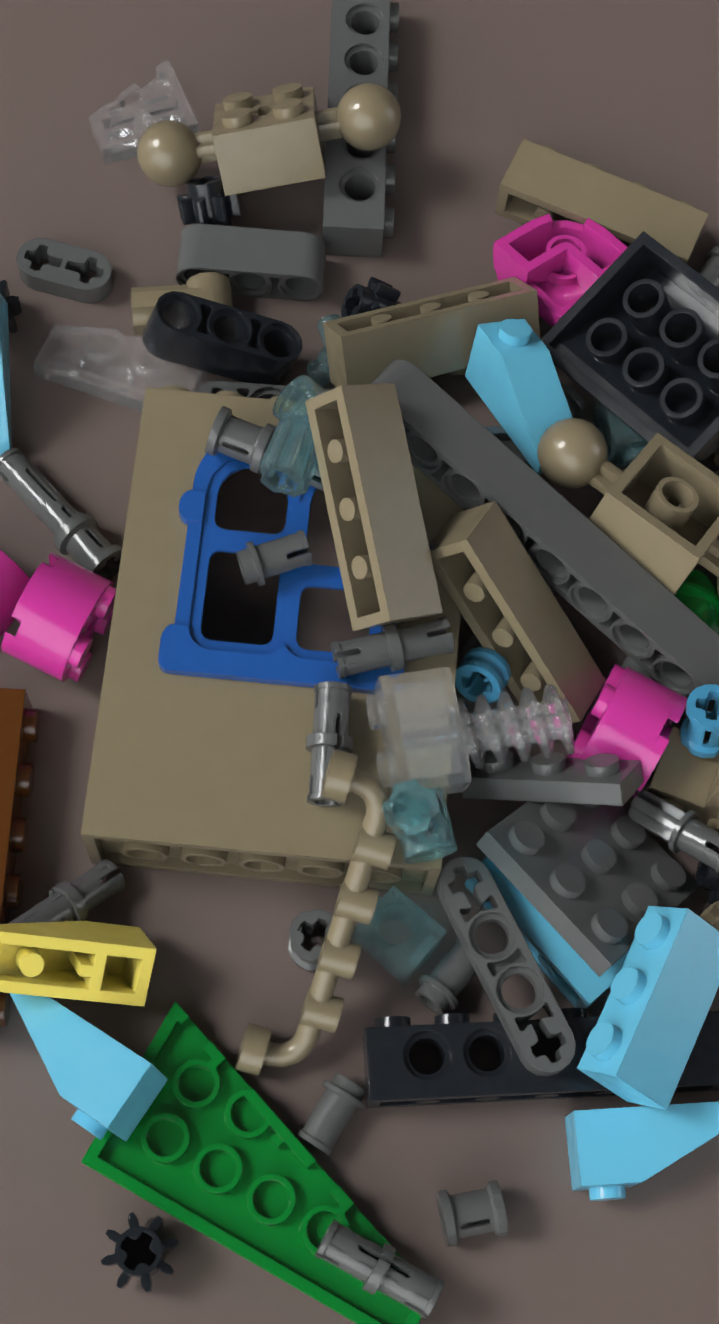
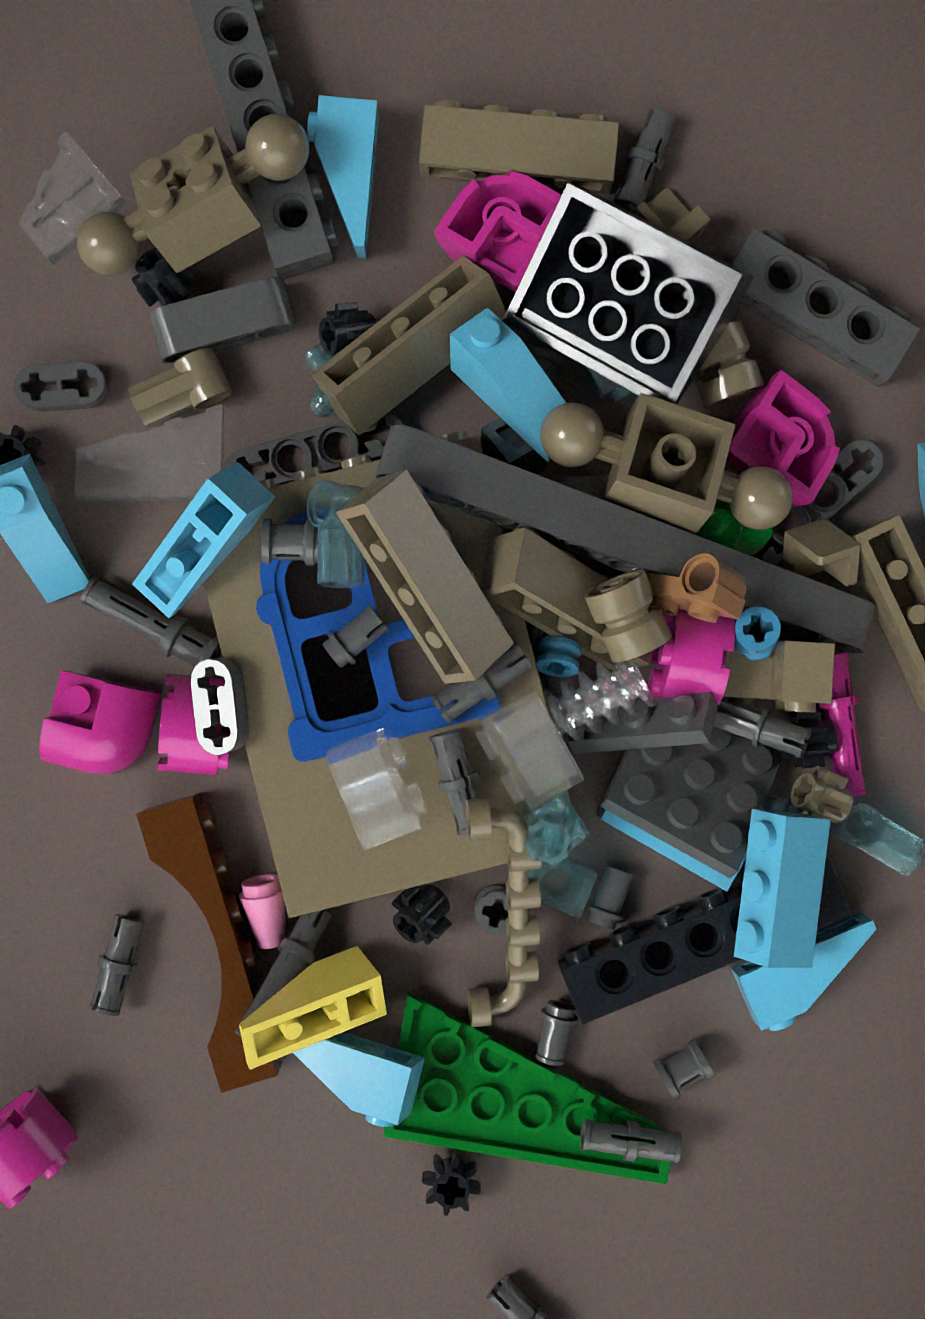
camera: 10 degrees left, 20 degrees up
black beam [142,291,303,385] -> none
dark grey beam [437,856,576,1077] -> none
none -> medium azure slope [132,462,275,618]
none -> beam [191,657,249,755]
none -> bright pink cone [239,874,286,949]
none -> medium azure slope [307,95,380,259]
none -> clear brick [326,728,427,851]
none -> black gear [391,885,452,945]
none -> dark tan wheel [584,569,672,662]
none -> medium nougat plate [645,553,746,623]

